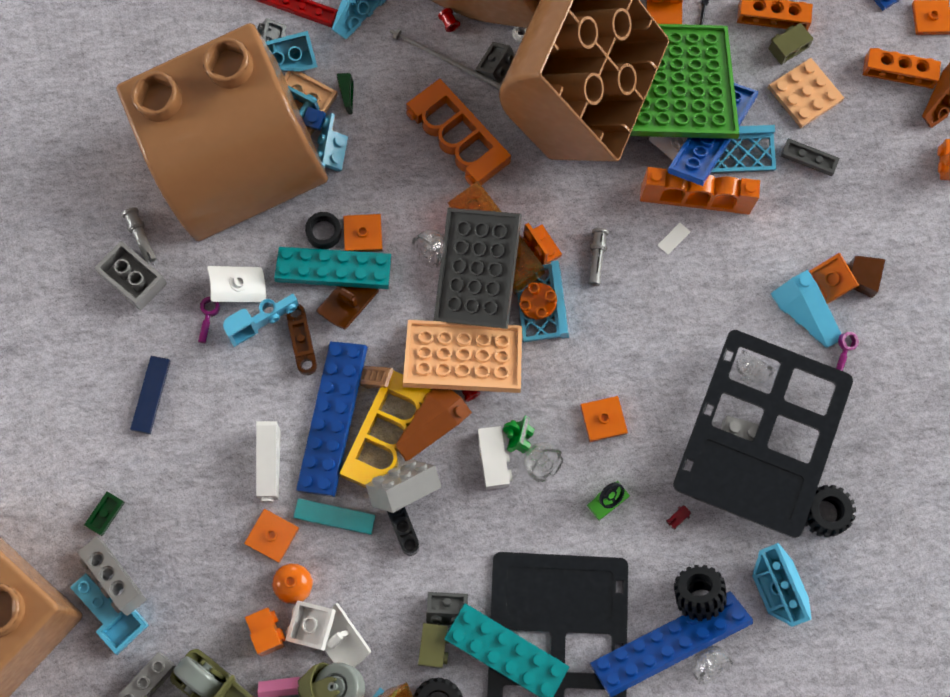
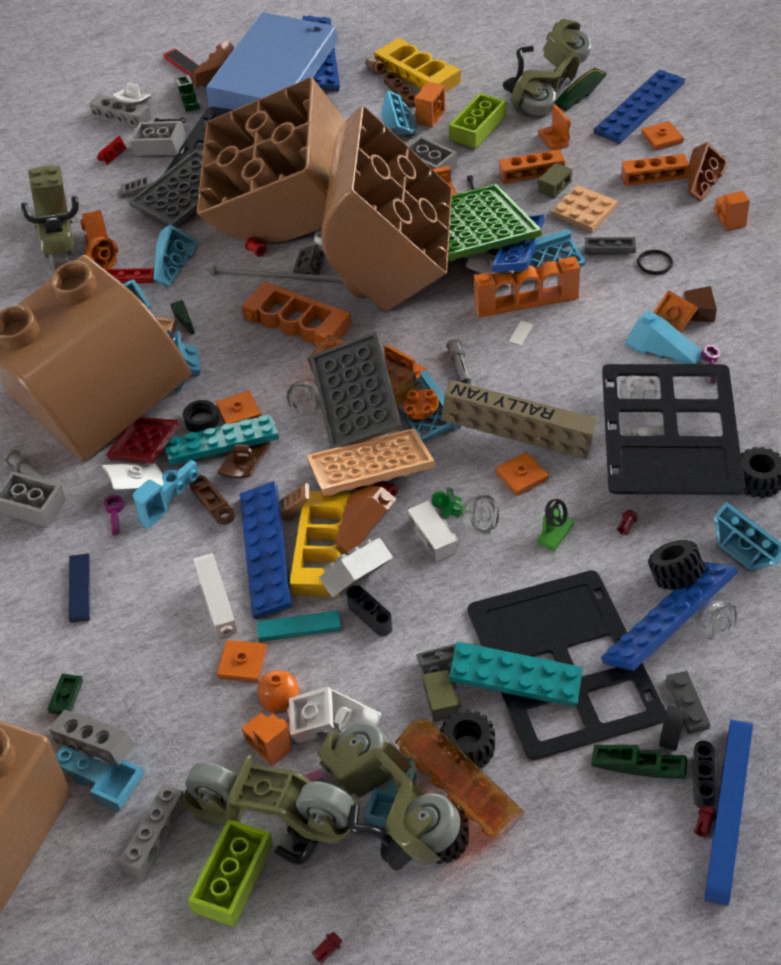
camera: 10 degrees left, 25 degrees down
none -> dark red plate [106,417,180,464]
none -> dark tan brick [441,380,598,459]
none -> black tyre [637,249,673,275]

